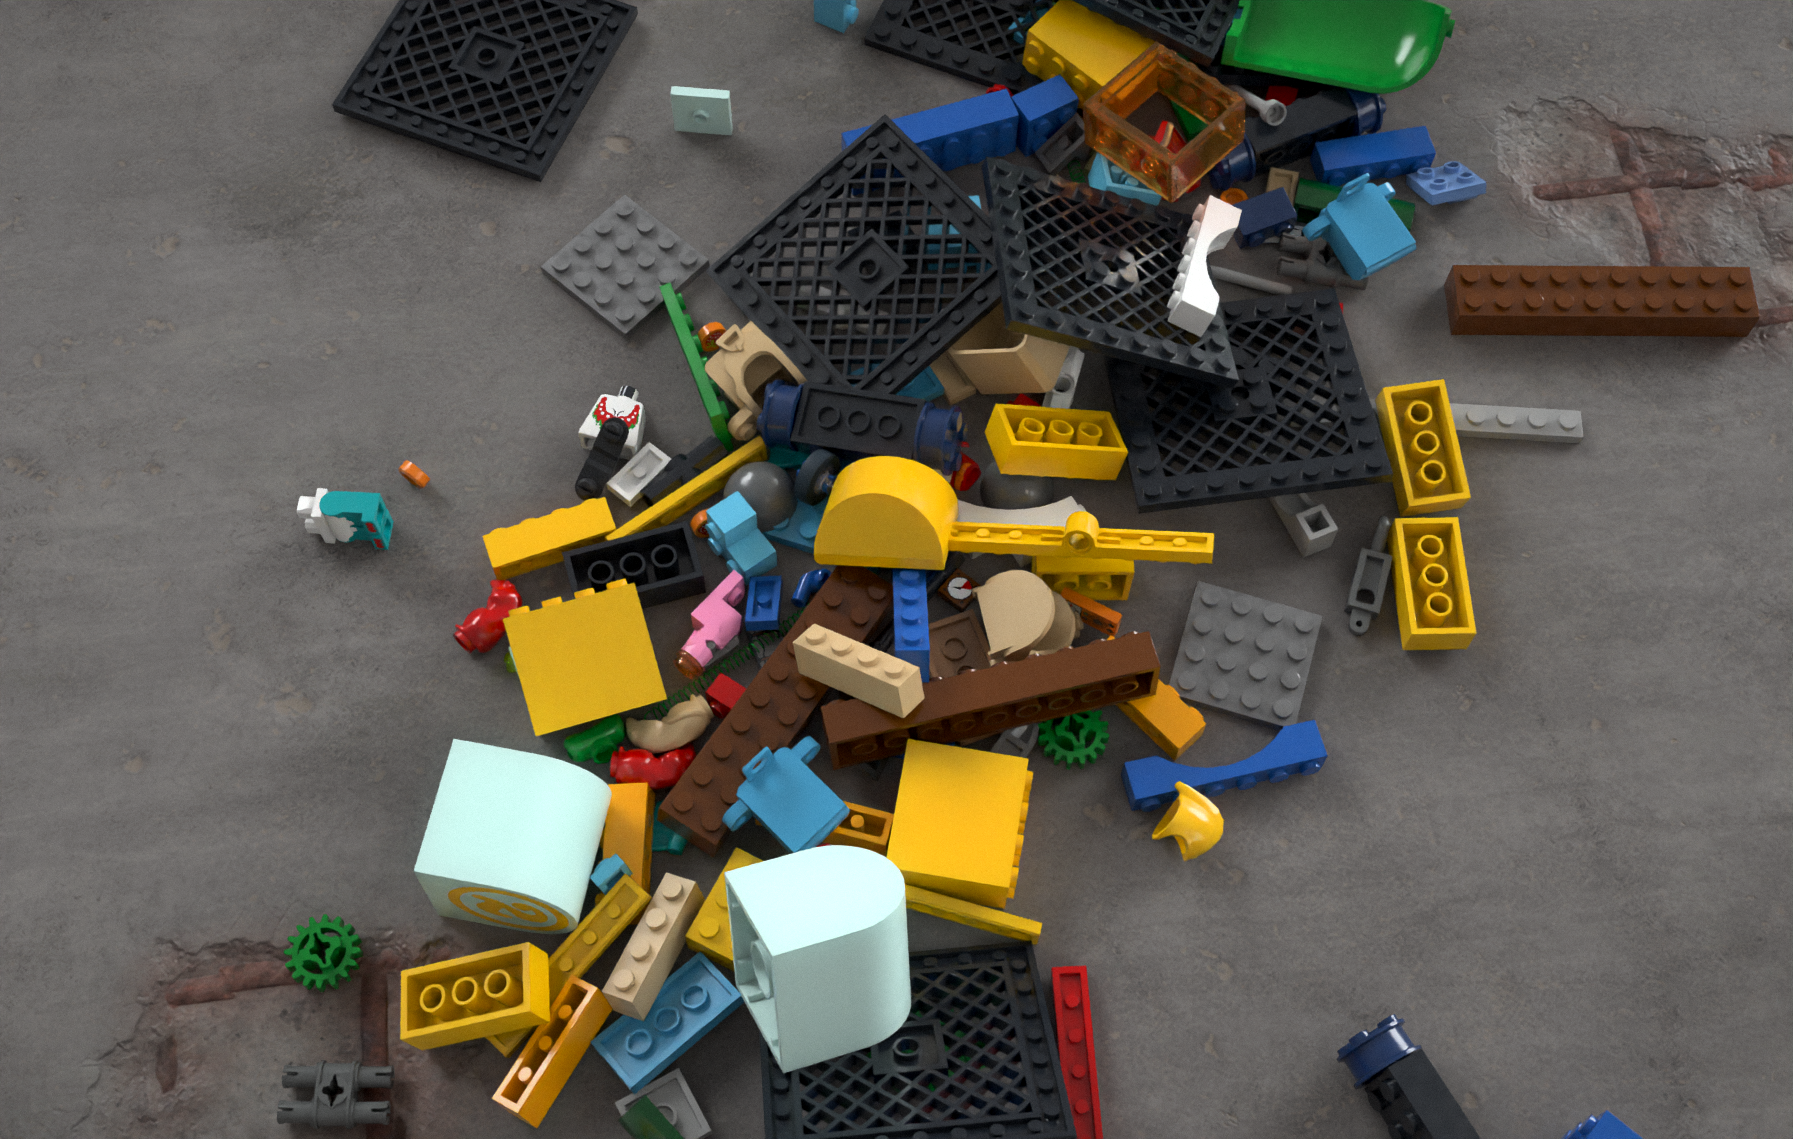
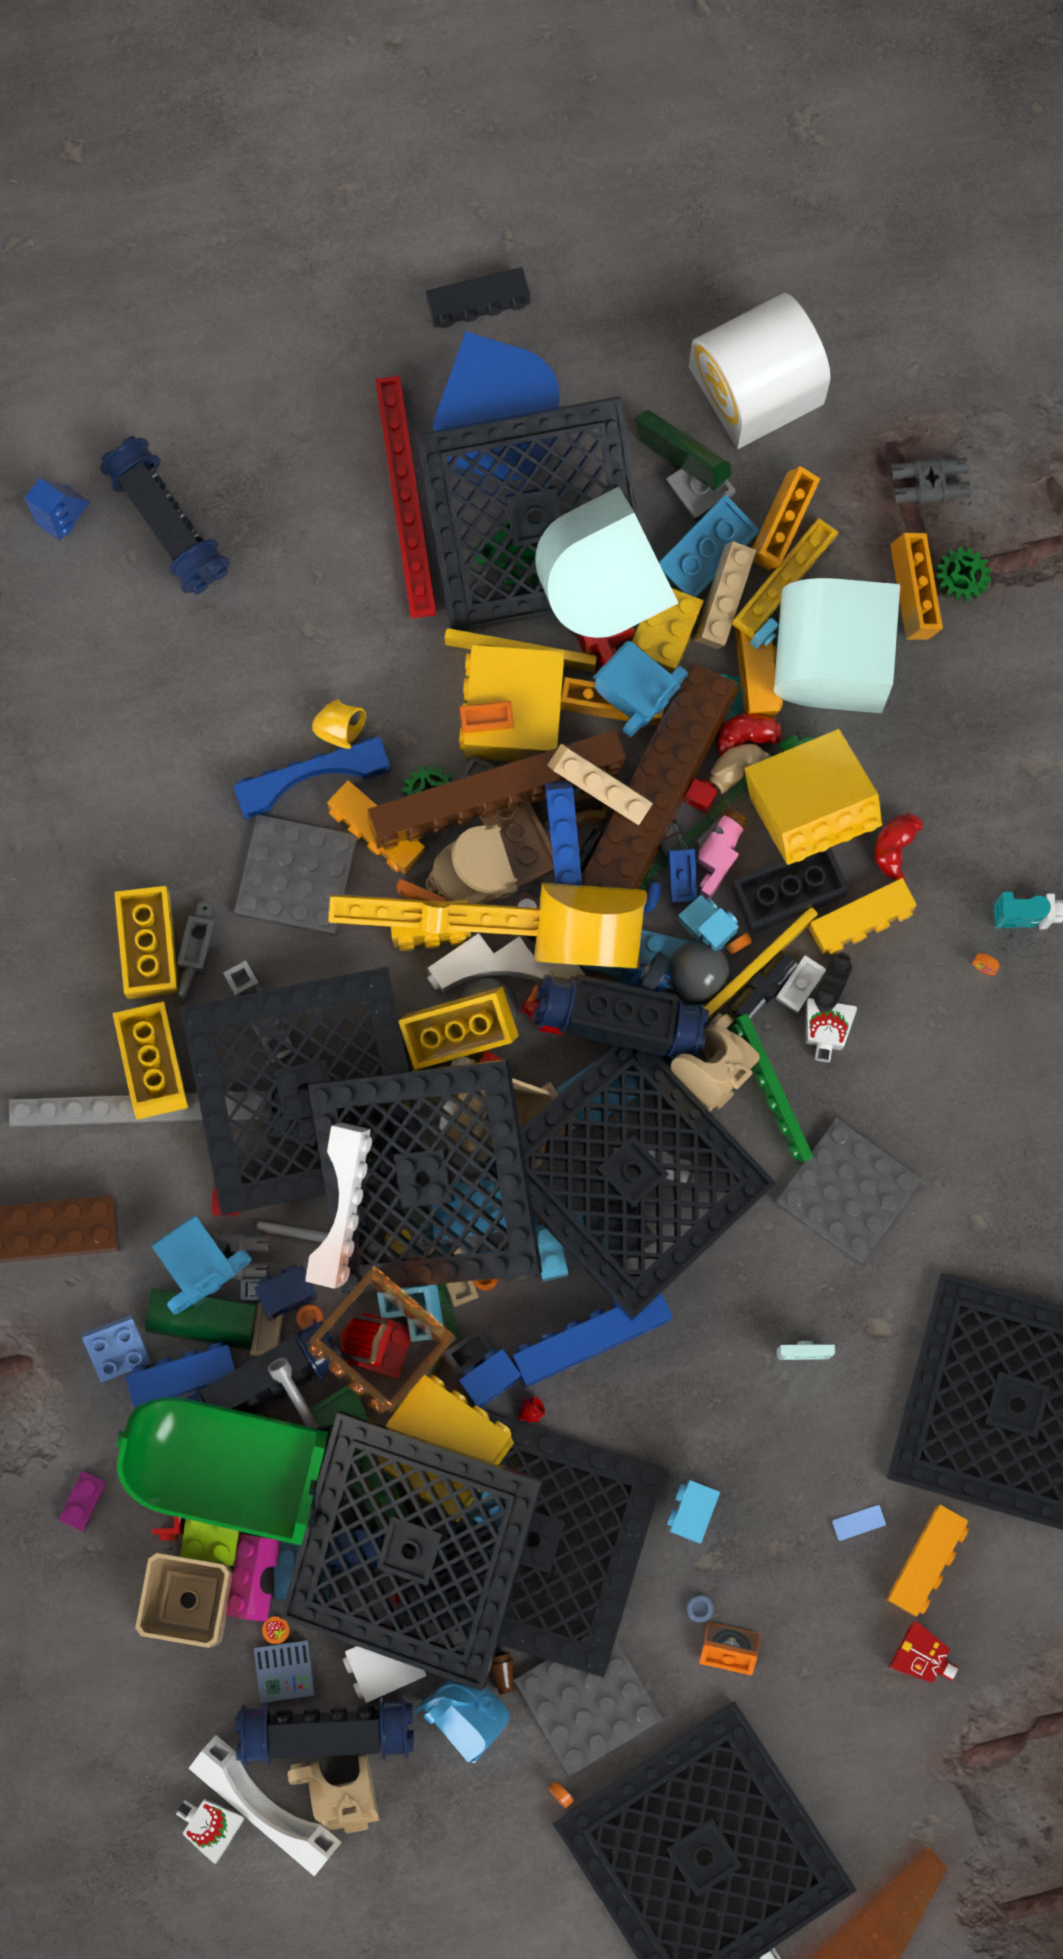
camera: 175 degrees right, 15 degrees up
yellow brick [400,942,550,1051] -> none
orange tile [697,322,726,352] -> none
none -> magenta plate [59,1471,107,1532]
none -> orange tile [459,701,514,734]
none -> light orange brick [890,533,943,640]

